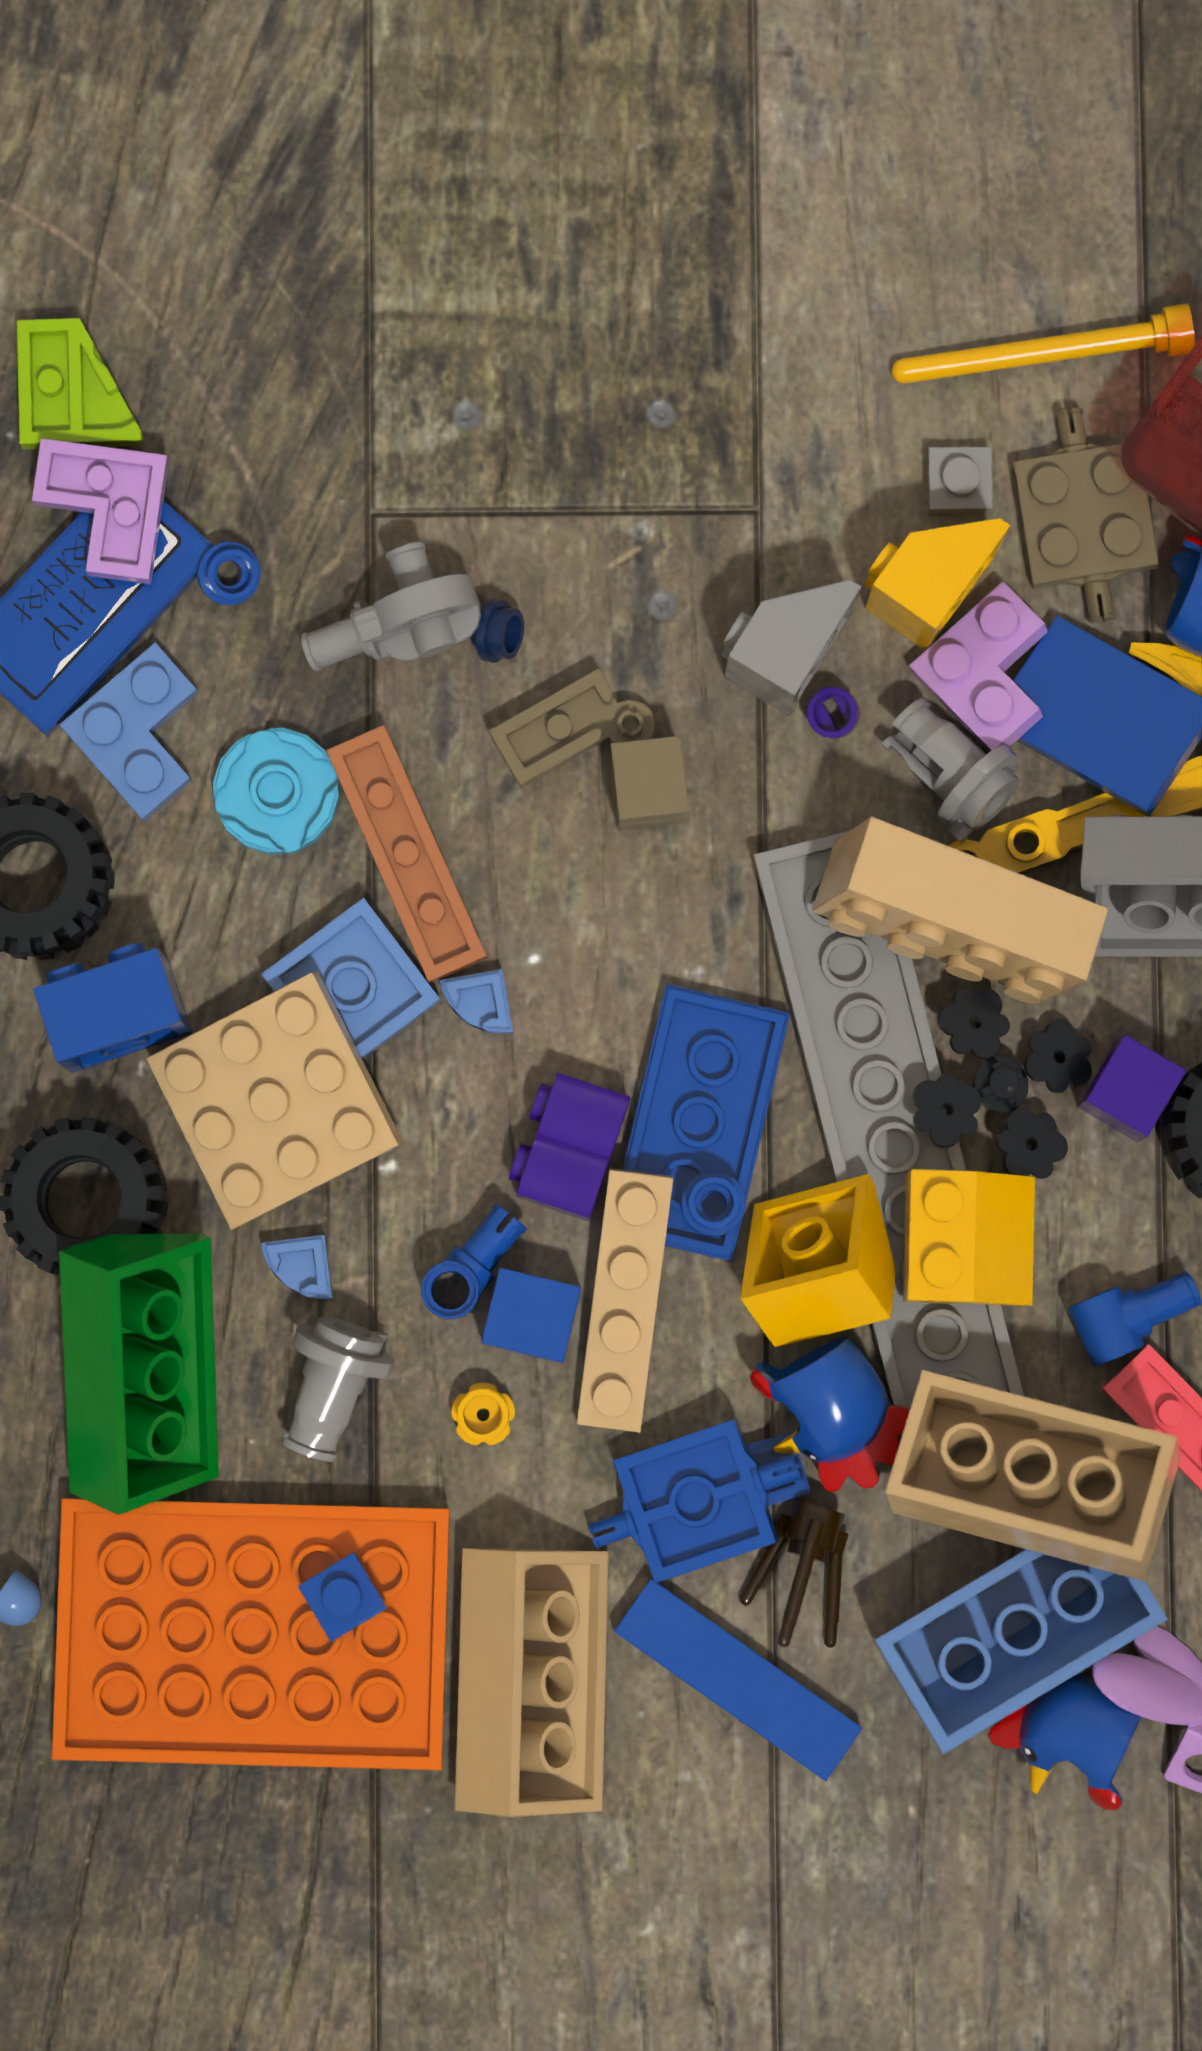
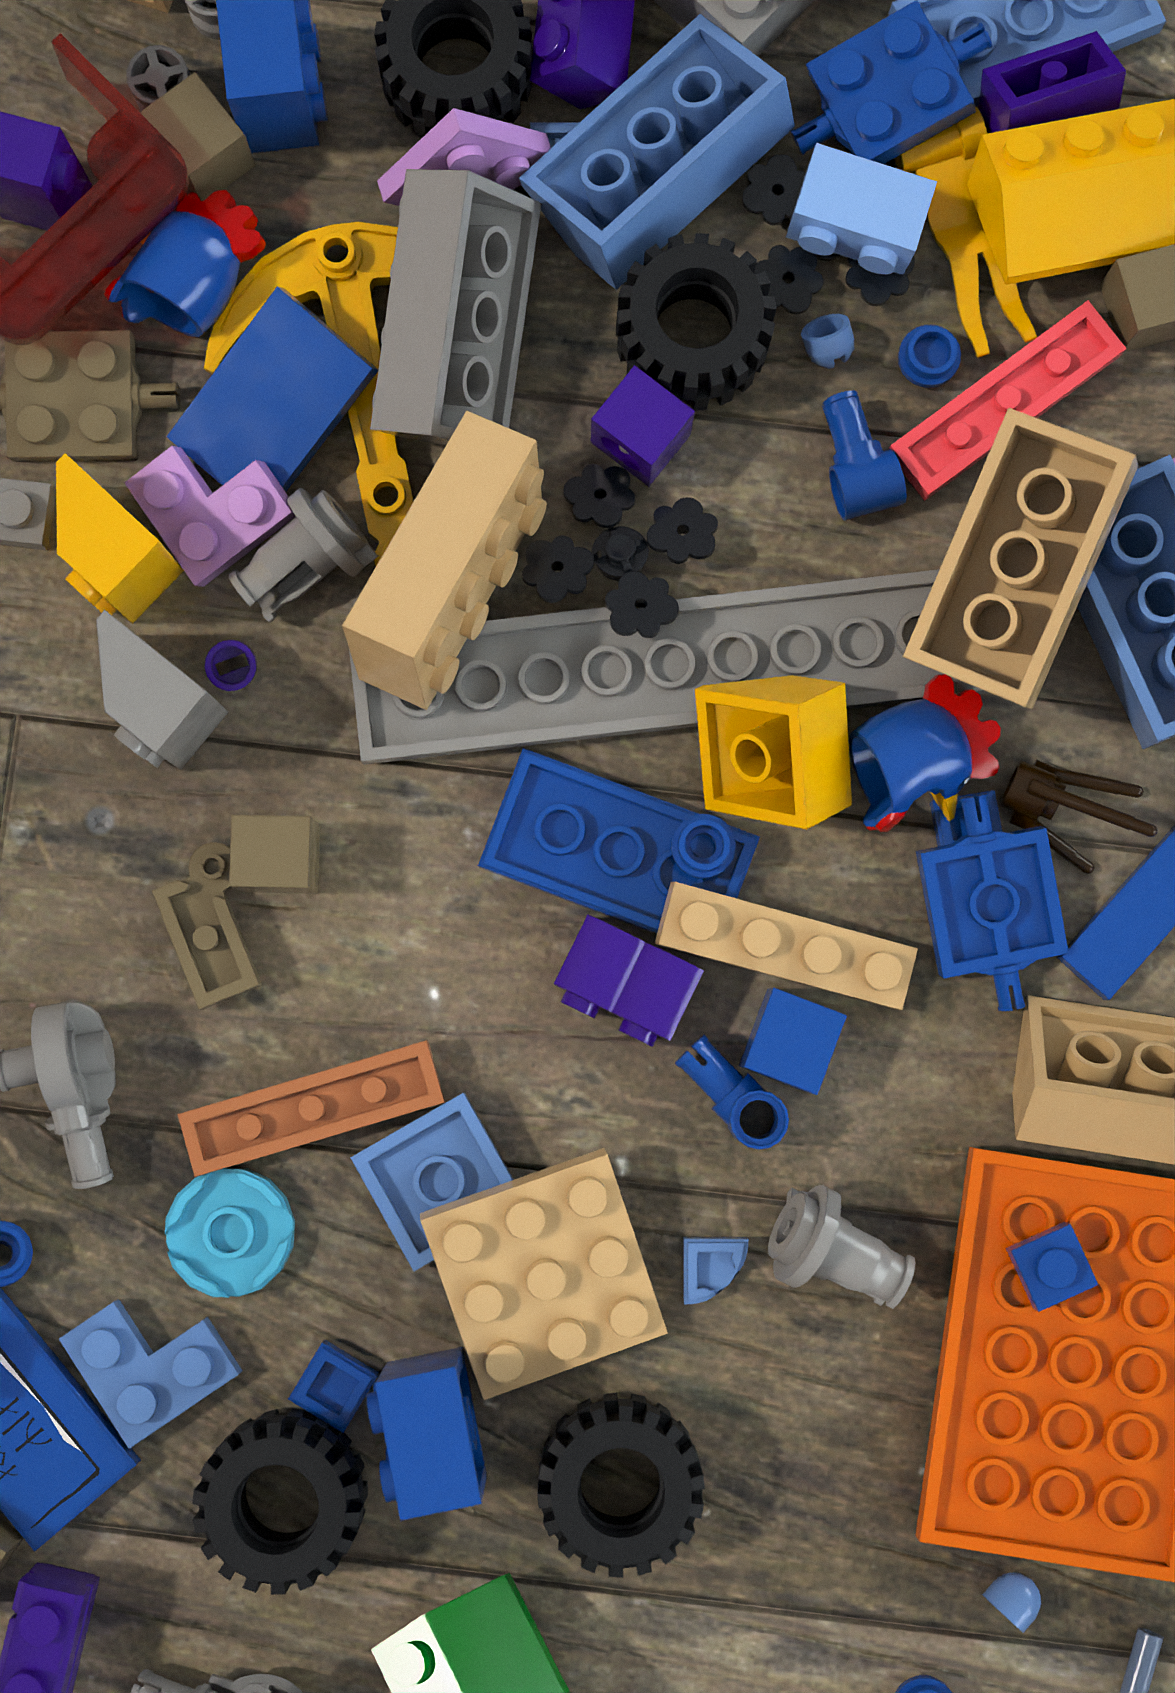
camera: 85 degrees left, 0 degrees up
green slope [59,1234,219,1515] -> none
medium blue tile [440,969,514,1034] -> none
yellow plate [451,1382,515,1445] -> none
dark blue plate [470,599,524,663] -> none
yellow slope [903,1169,1035,1306] -> none
none -> blue tile [288,1339,379,1433]

